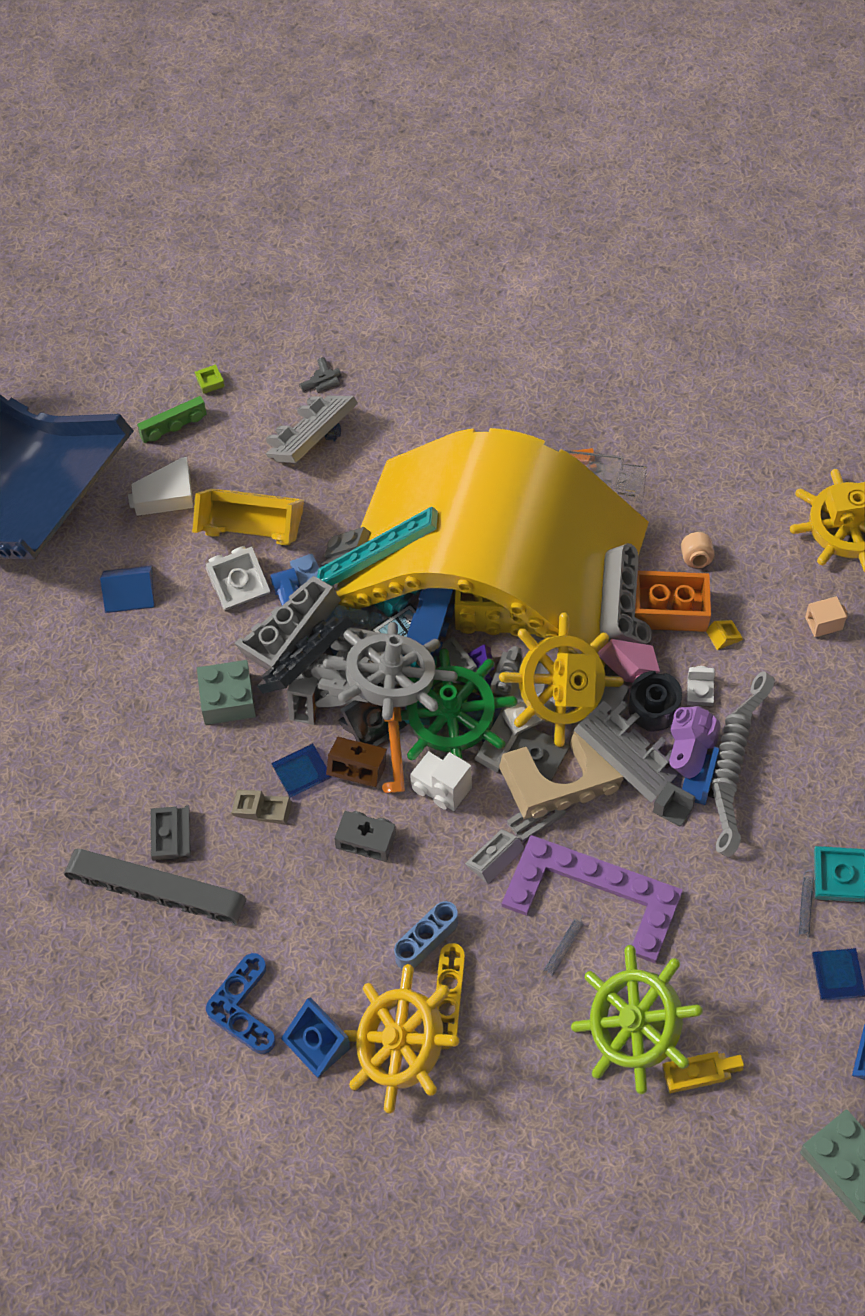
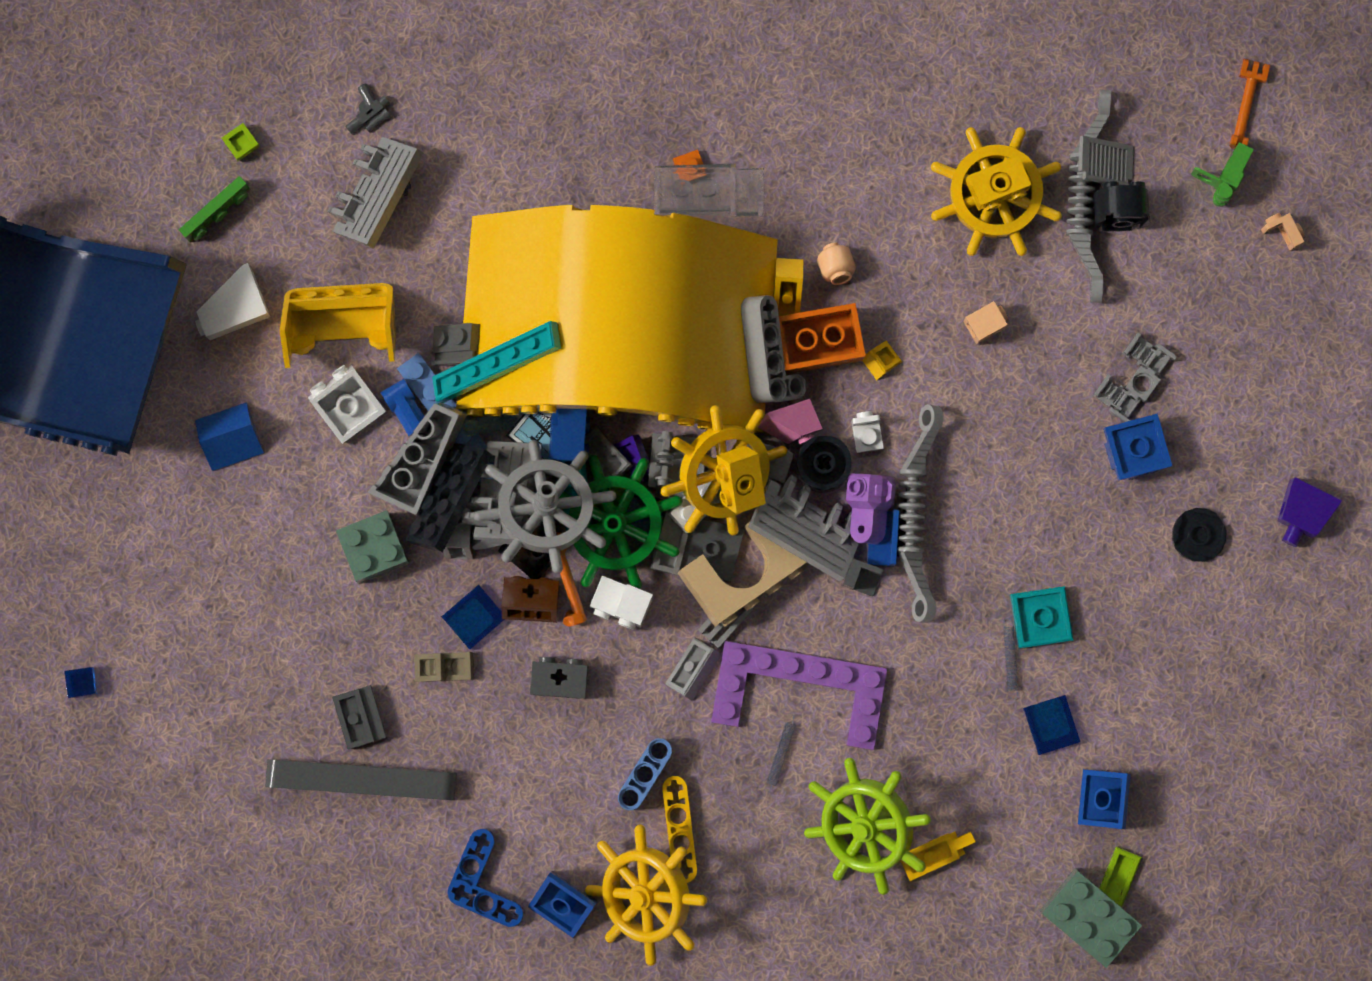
camera: 15 degrees left, 25 degrees up
none -> yellow slope [774,258,804,316]

